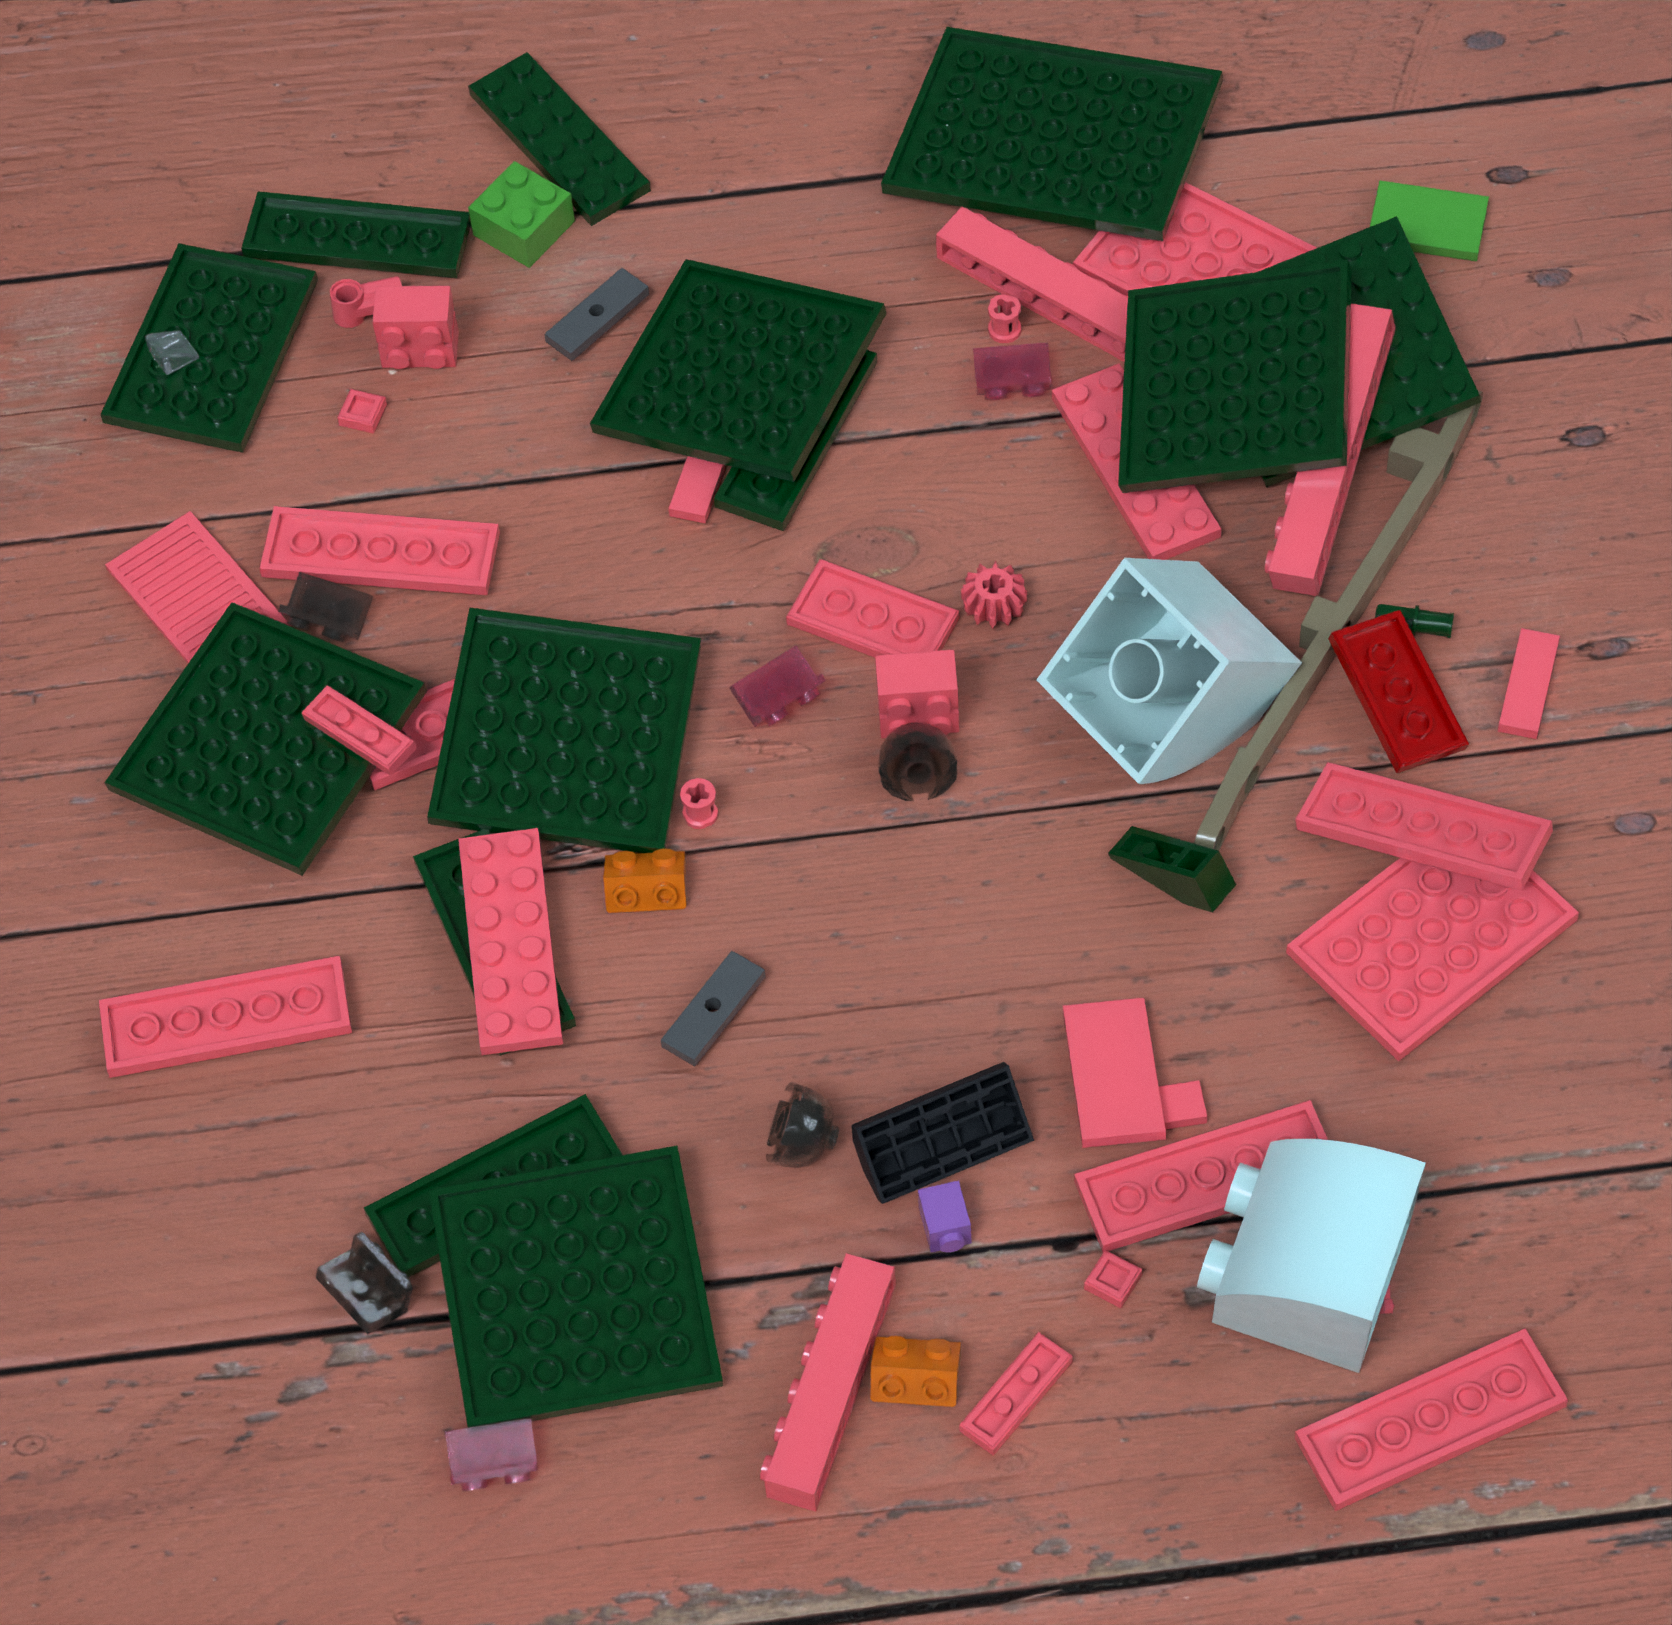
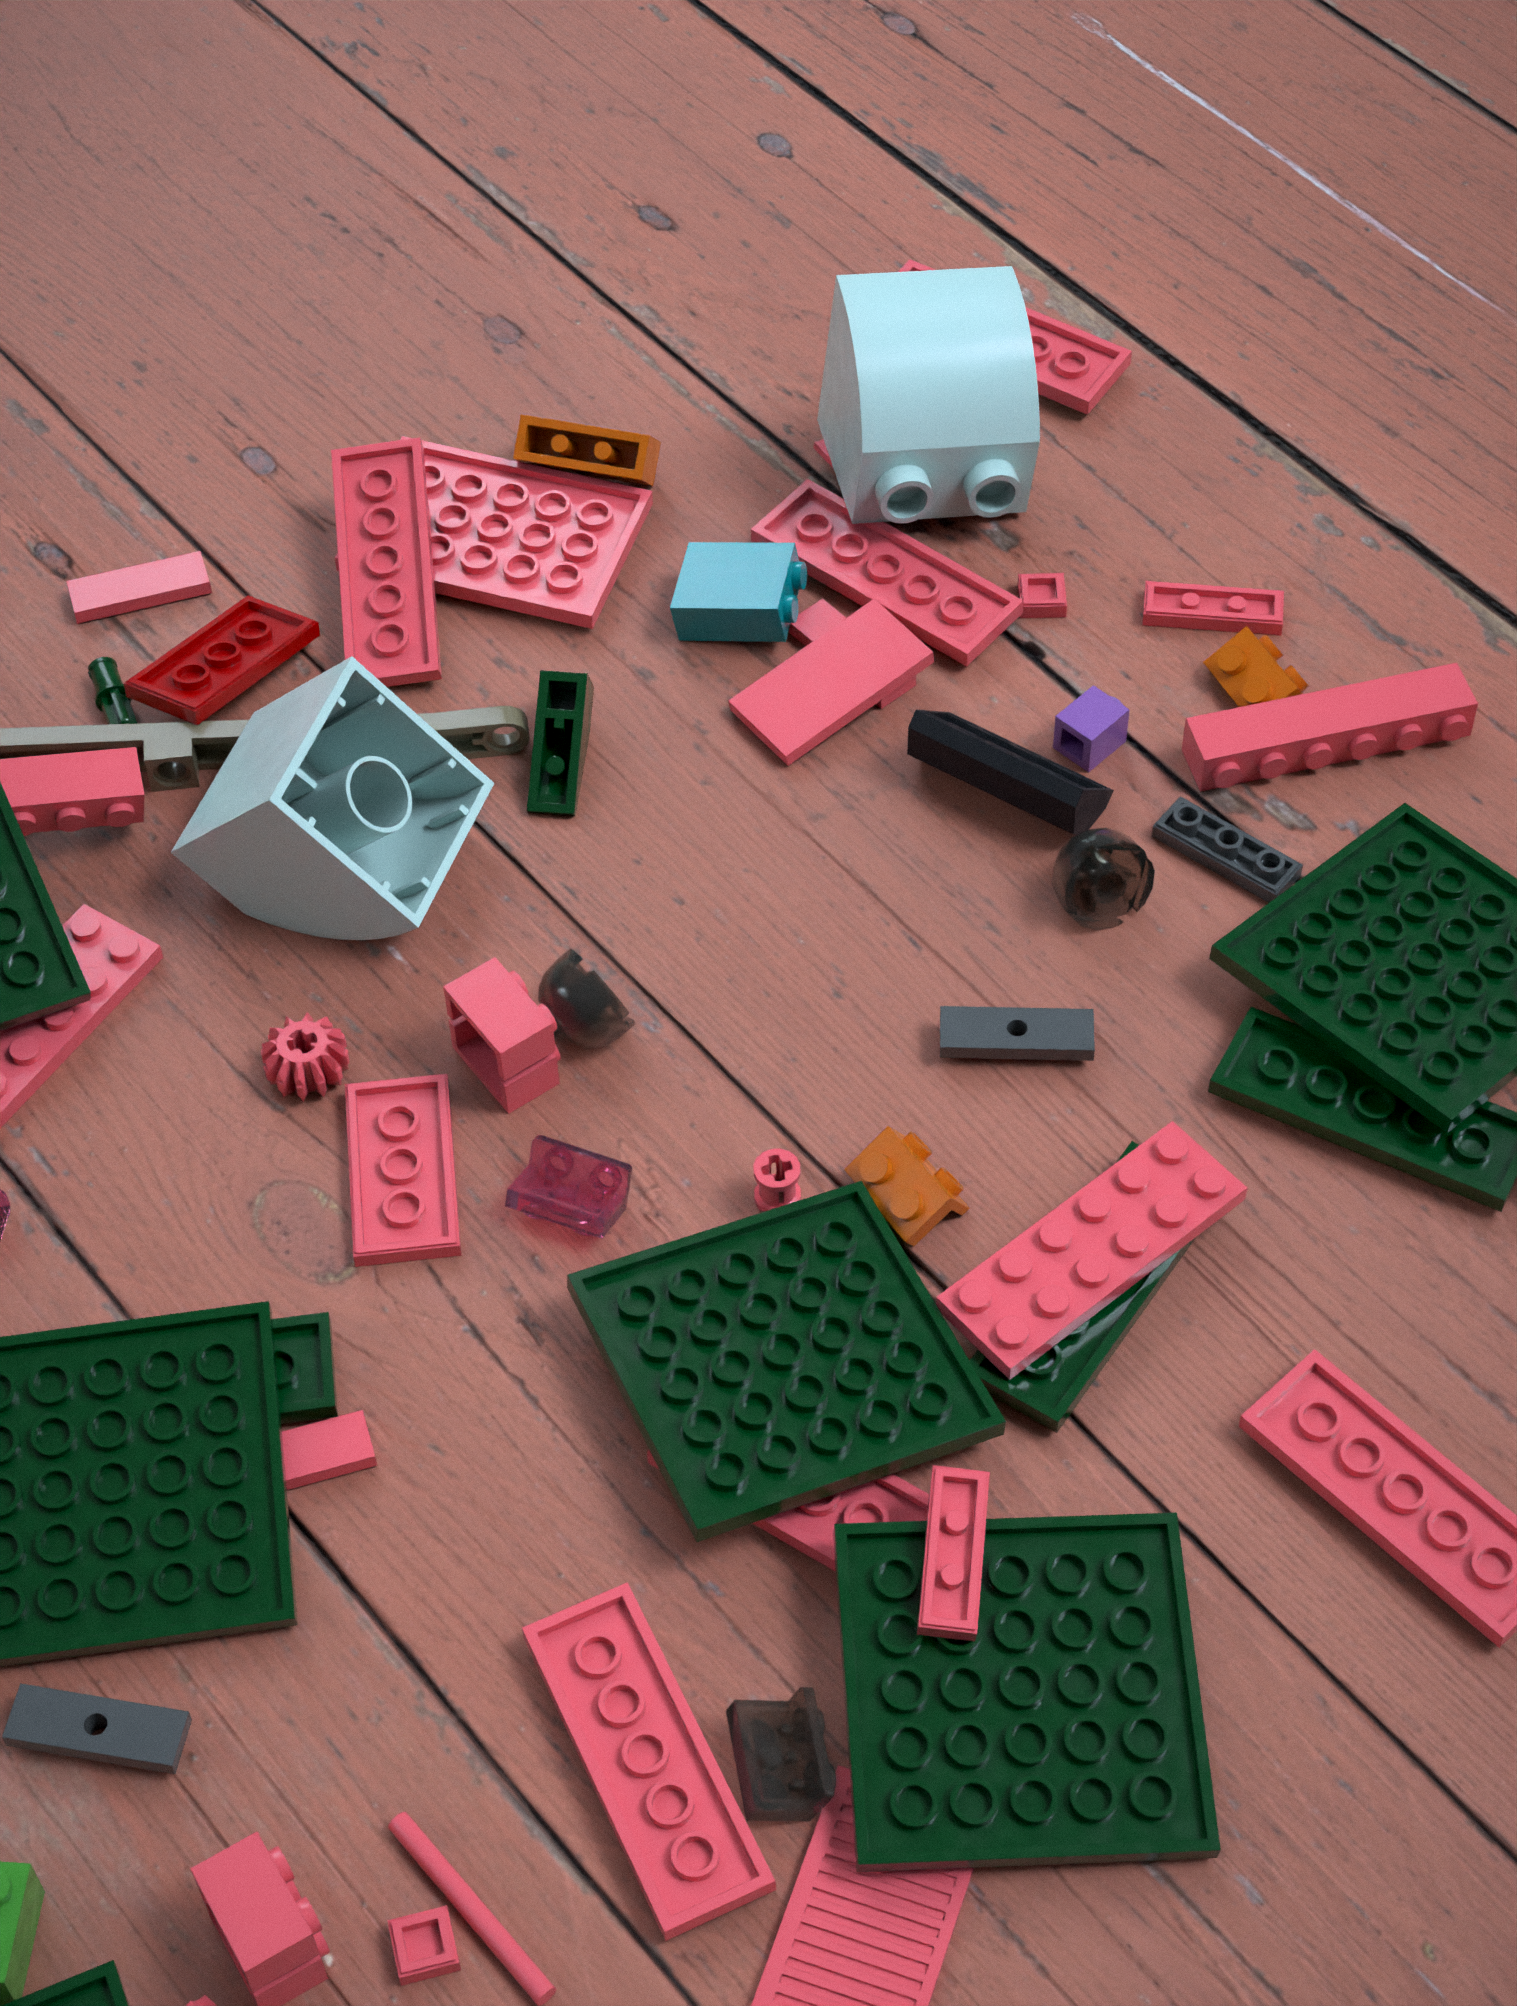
camera: 125 degrees left, 5 degrees down
none -> coral bar [388,1812,556,2006]
none -> orange brick [513,414,661,486]
none -> brick [670,542,807,642]
none -> dark grey tile [1152,796,1303,903]

